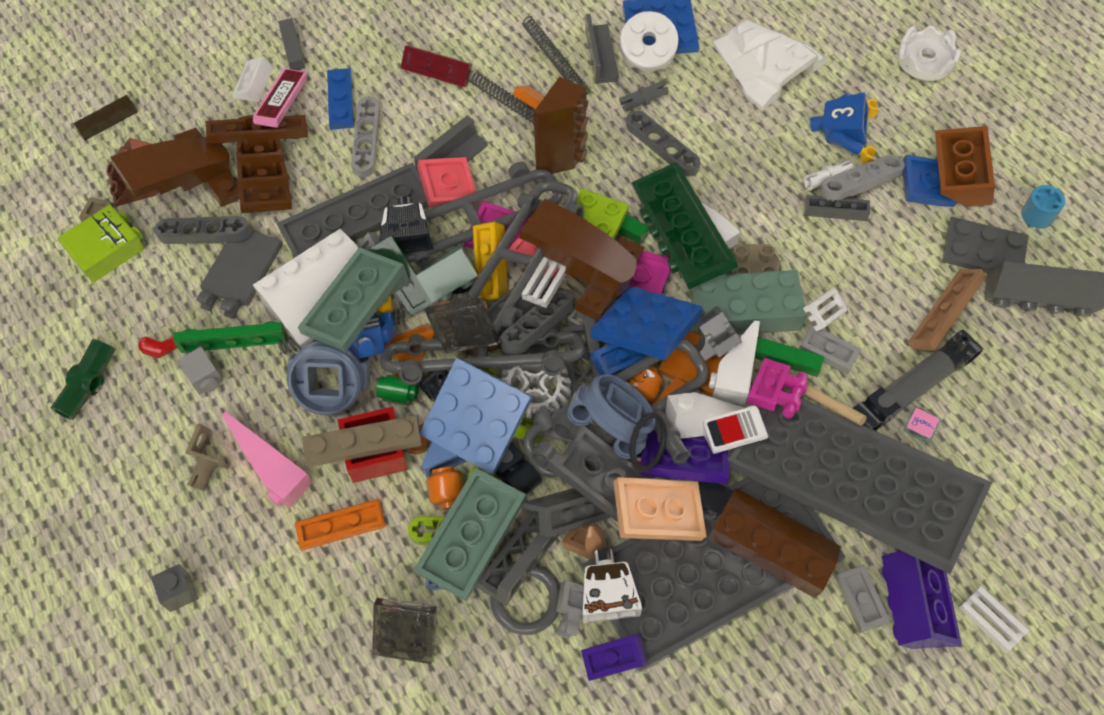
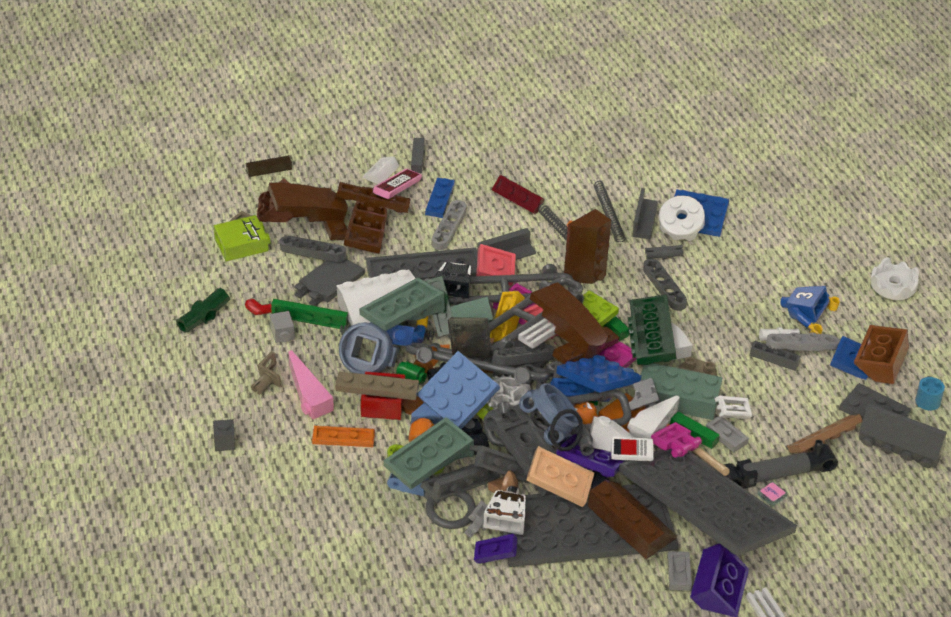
camera: 15 degrees right, 20 degrees down
clear smoke plate [372,598,437,664] -> none
white wedge [713,19,828,110] -> none

